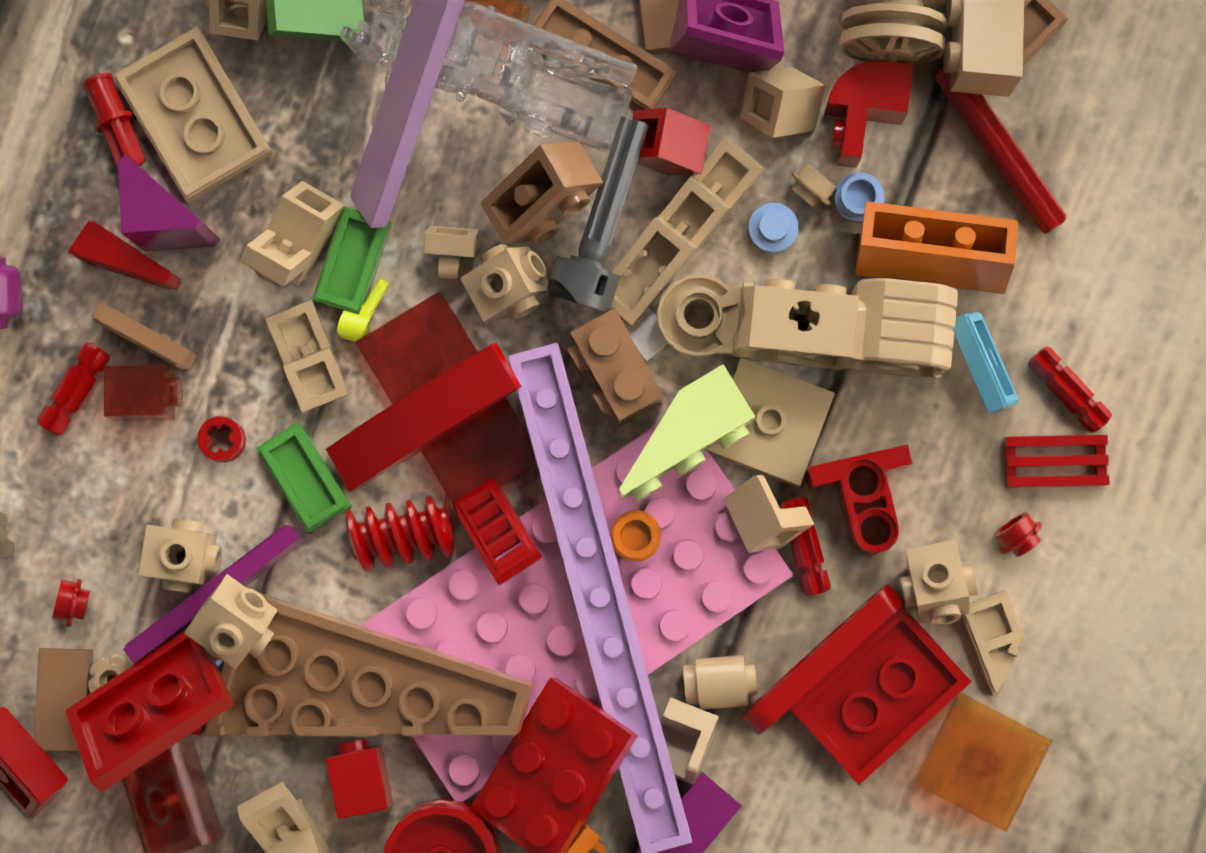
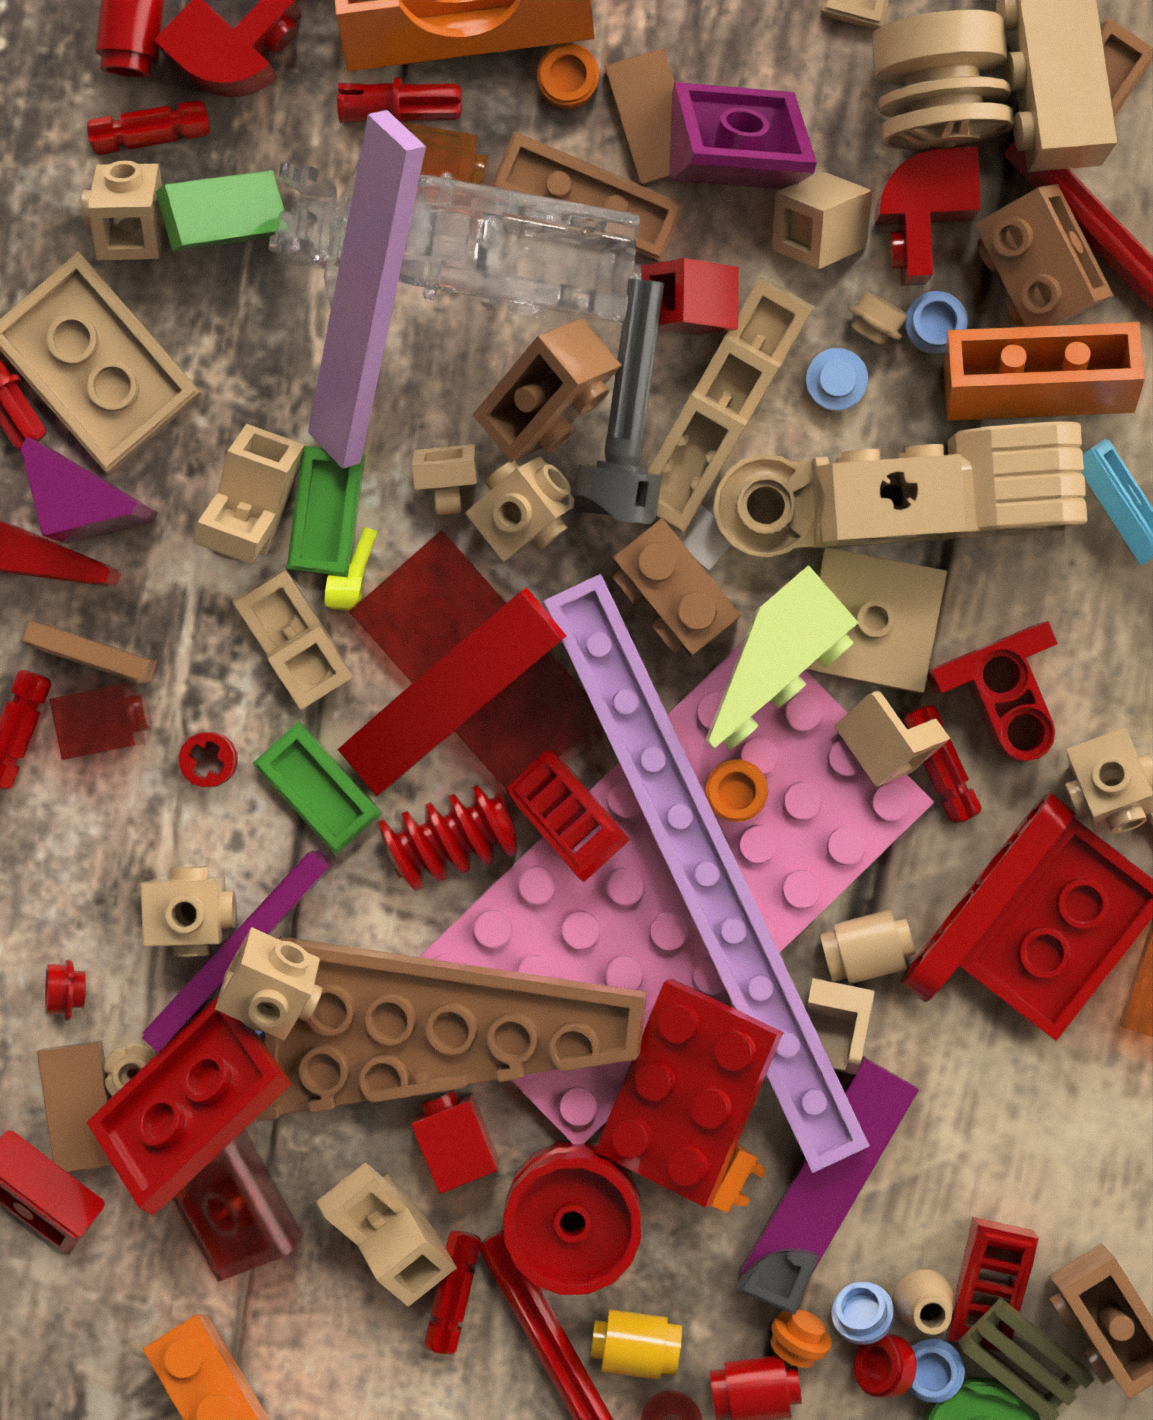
camera: 15 degrees left, 5 degrees up
none -> medium nougat brick [974,184,1114,327]

